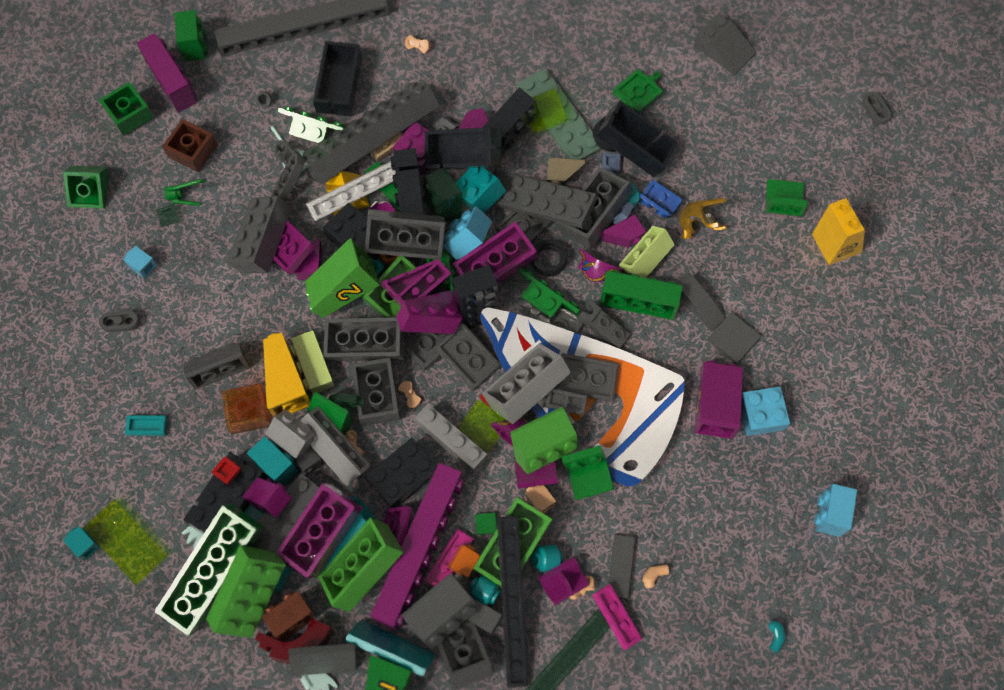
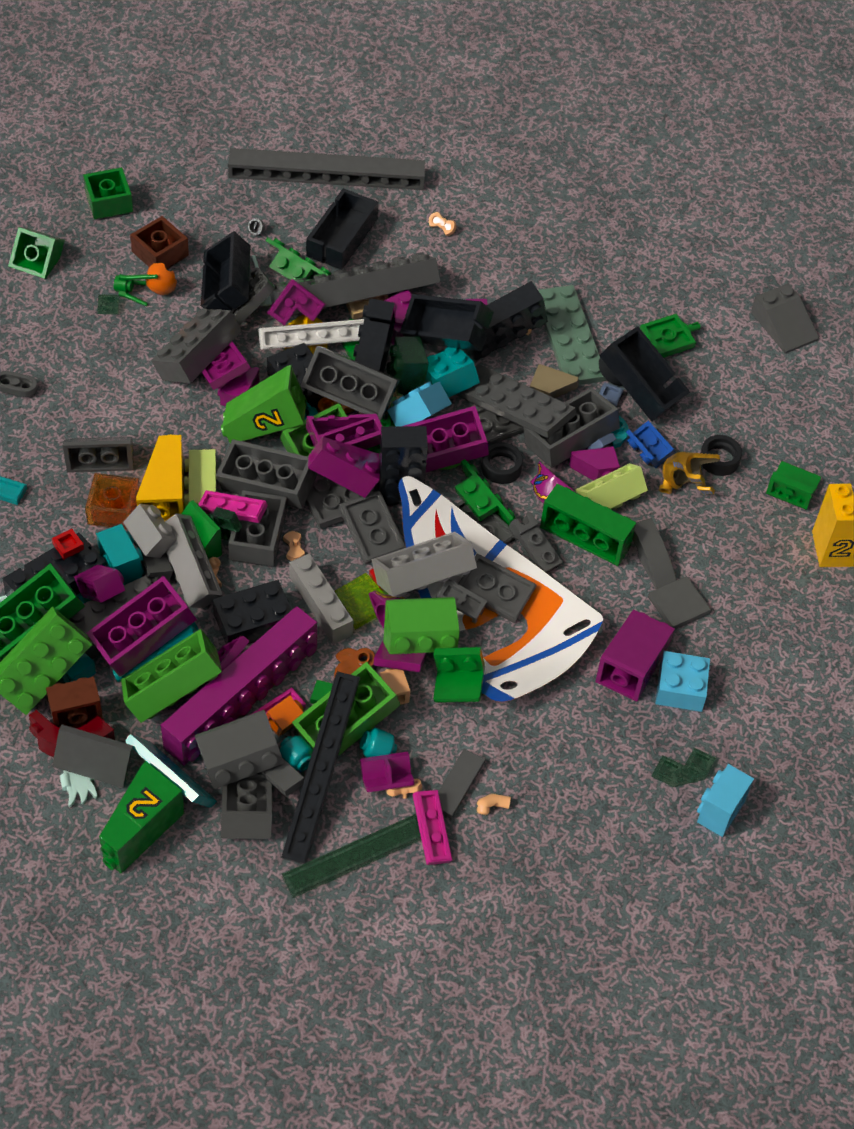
camera: 15 degrees right, 15 degrees down
medium azure brick [123,246,157,279] -> none
magenta brick [136,33,197,113] -> none
green brick [174,10,208,62] -> none
clear neon green tile [530,88,568,134] -> none
teal arm [768,620,786,654] -> none
none -> orange hair [146,263,177,295]
none -> dark pink tile [198,490,268,523]
none -> black piece [201,231,251,311]
none -> magenta tile [267,279,326,326]
none -> dark orange plate [334,648,375,678]
none -> clear green tile [652,748,716,787]
none -> black tyre [700,435,742,476]

